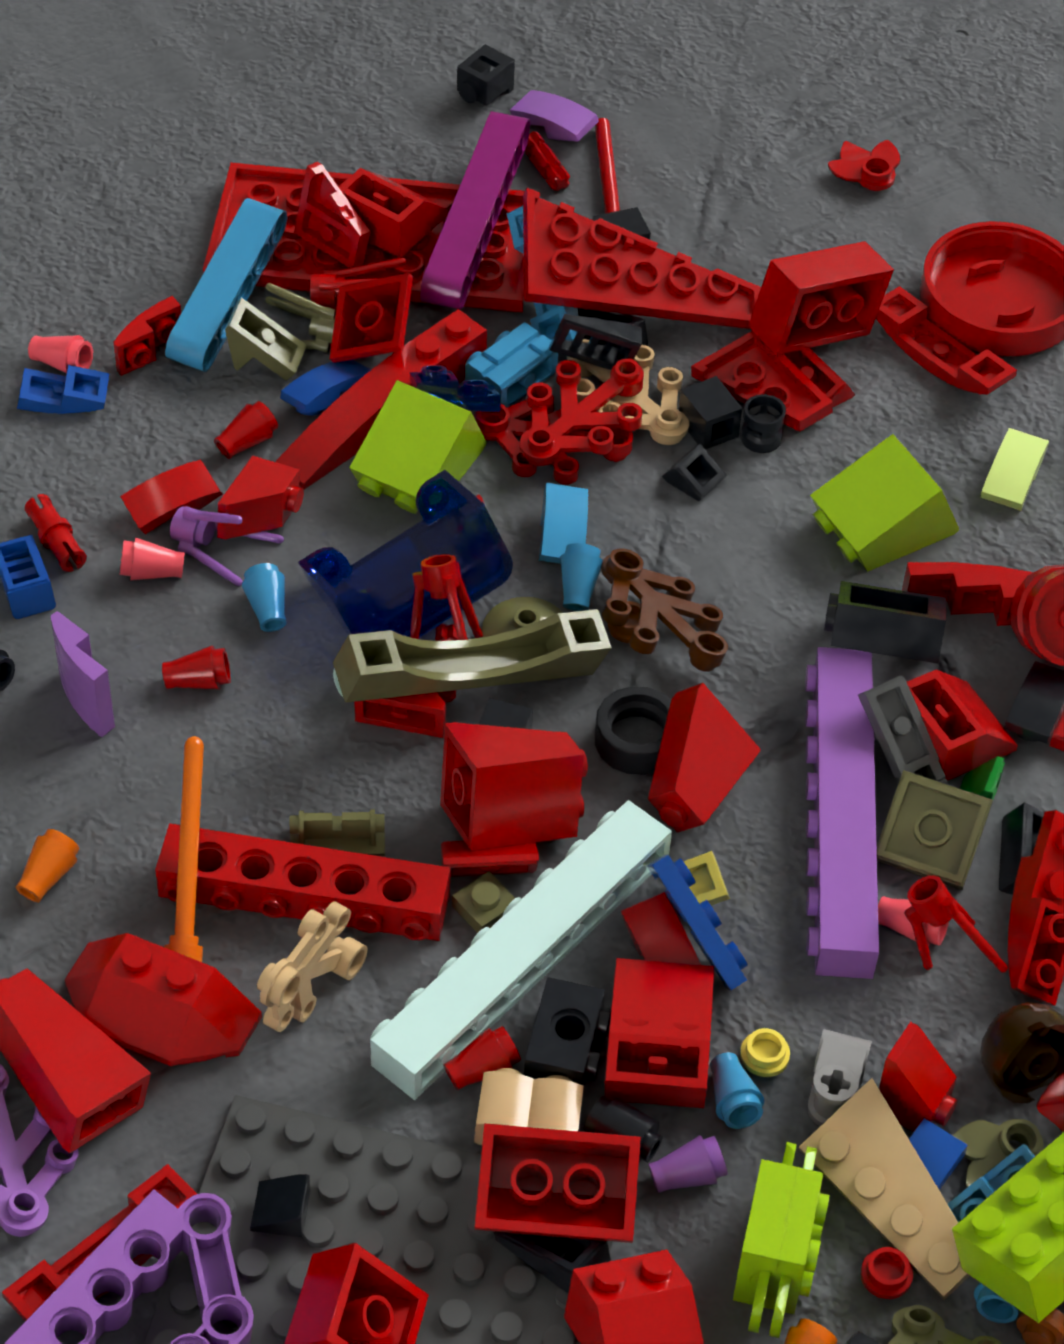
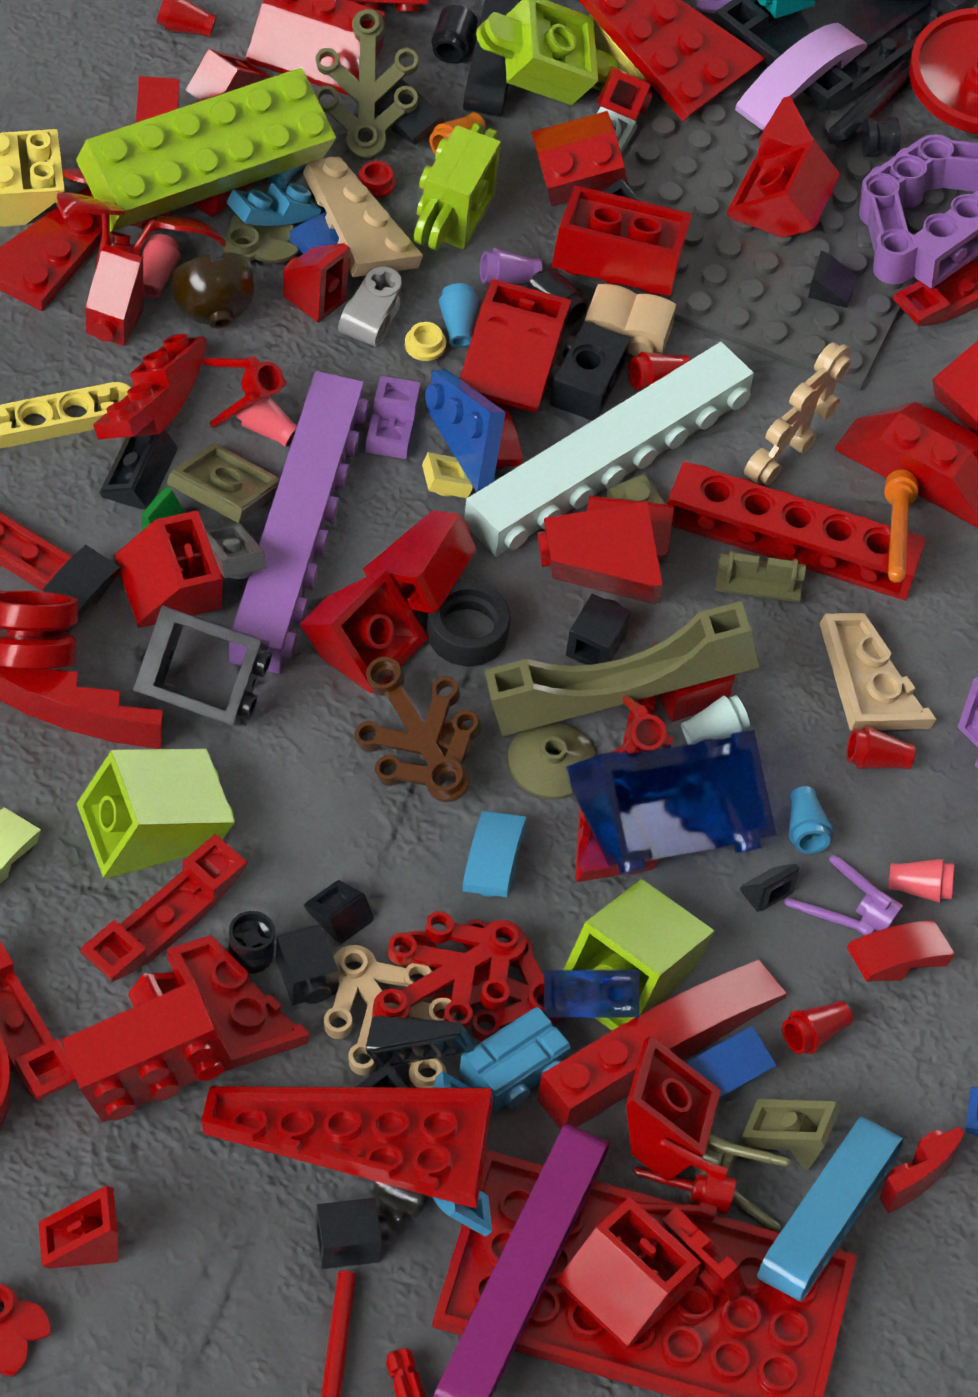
camera: 175 degrees left, 5 degrees up
red slope [217,456,304,540] -> none
dark azure cone [560,543,603,611] -> none
none -> red slope [38,1185,118,1269]
none -> red slope [80,834,247,982]
none -> red slope [300,570,428,693]
none -> medium lavender slope [365,376,421,459]
none -> black slope [740,864,800,912]
none -> tan wing [819,613,936,731]

